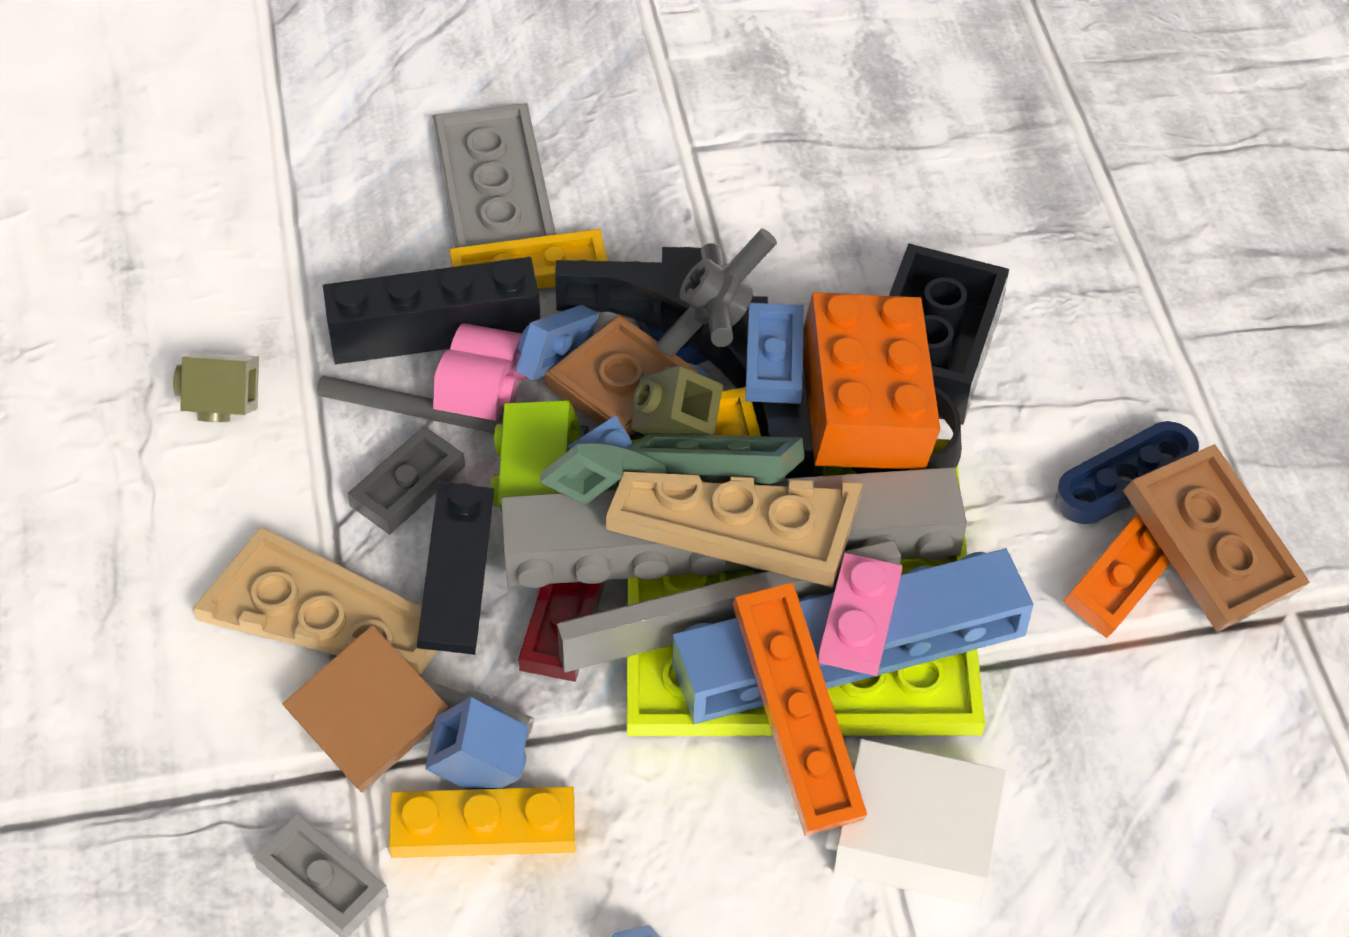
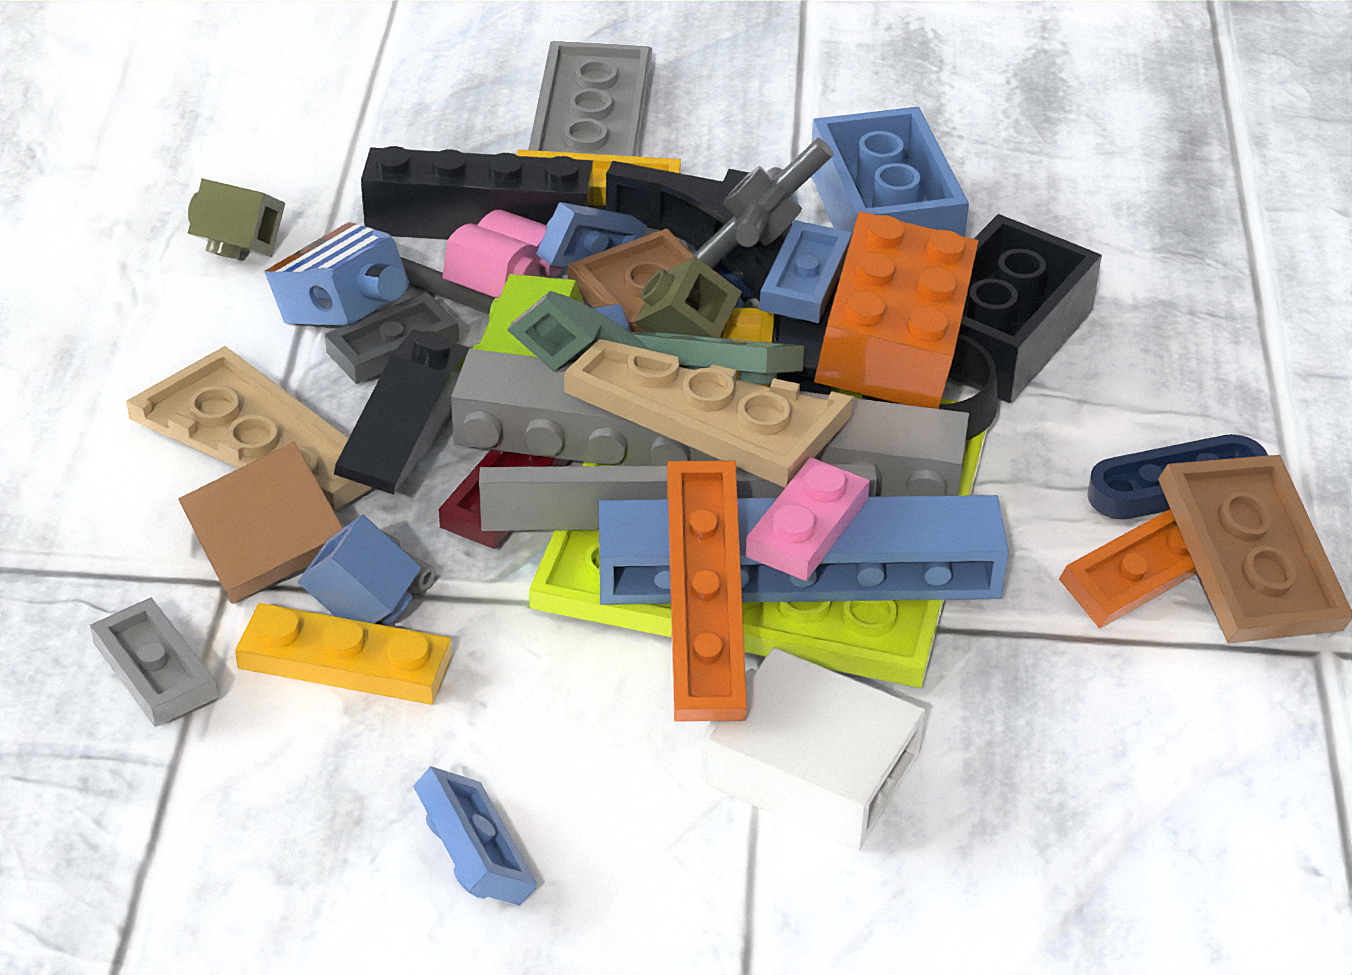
camera: 15 degrees right, 10 degrees down
none -> medium blue torso [264,222,409,325]
none -> medium blue brick [811,106,969,237]

